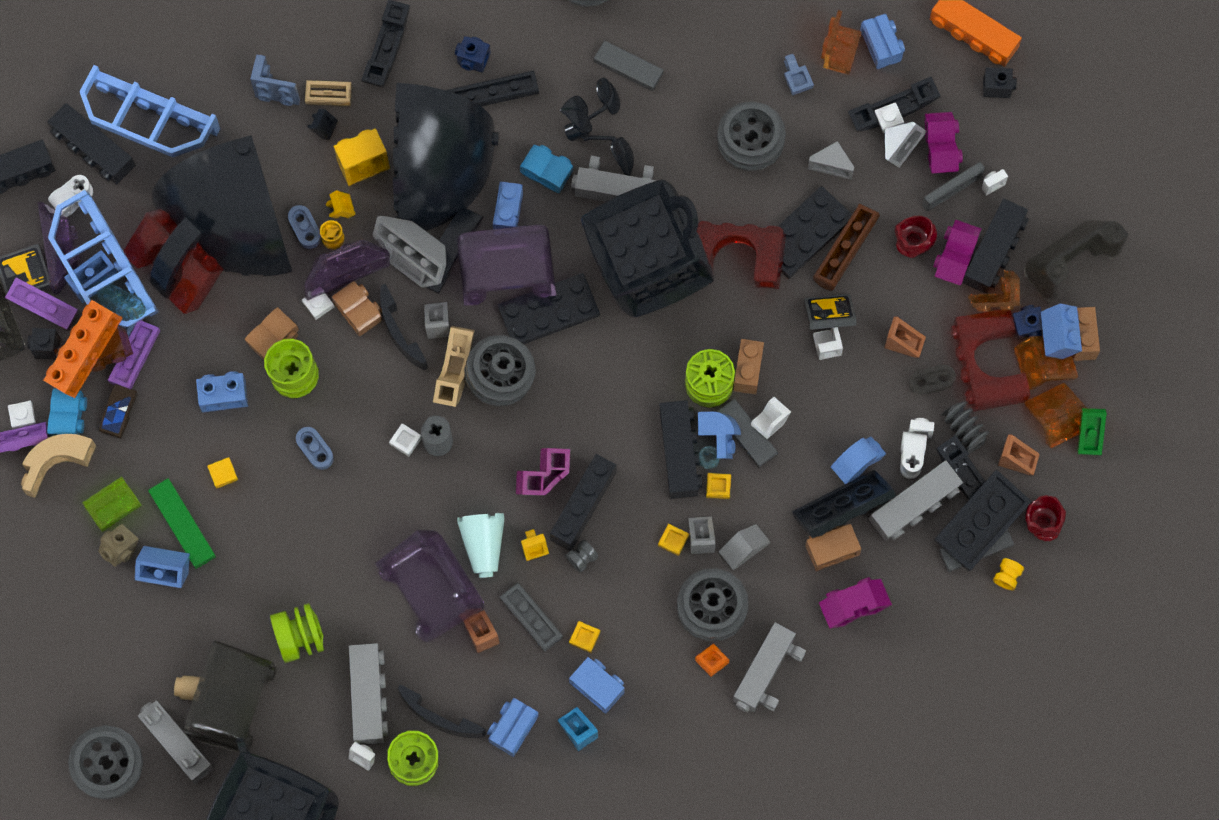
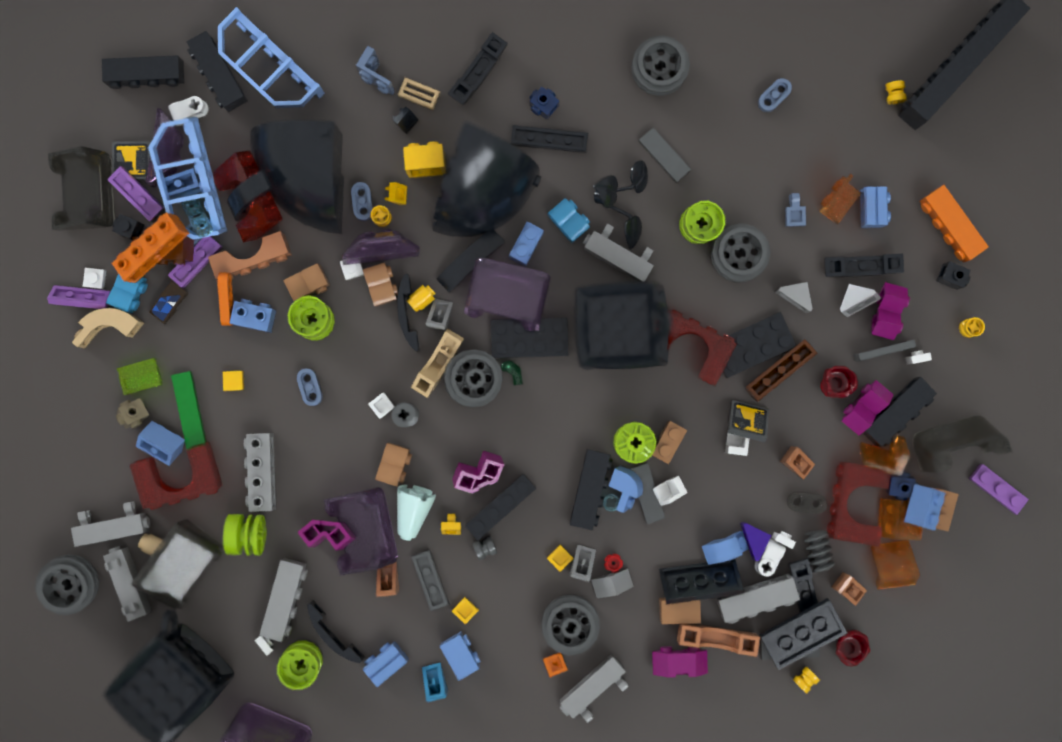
camera: 15 degrees right, 15 degrees up
light grey wedge [372,215,446,288] -> none
yellow tile [706,473,731,499] -> none
white plate [875,102,904,133] -> none
green plate [1077,408,1107,455] -> none
none -> light grey brick [71,501,151,547]
none -> clear red arch [130,441,222,510]
none -> nougat arch [208,231,292,280]
none -> orange beam [217,272,233,326]
none -> light grey brick [244,433,276,512]
none -> magenta brick [297,520,356,550]
none -> medium nougat brick [375,442,412,487]
none -> yellow brick [407,285,435,313]
none -> clear green arm [501,360,523,385]
none -> red plate [604,554,623,573]
none -> nougat arch [677,624,760,657]
none -> lime wheel [679,201,725,244]
none -> dark purple slope [740,522,771,562]
none -> yellow wheel [959,317,985,338]
none -> medium lavender plate [969,464,1029,515]

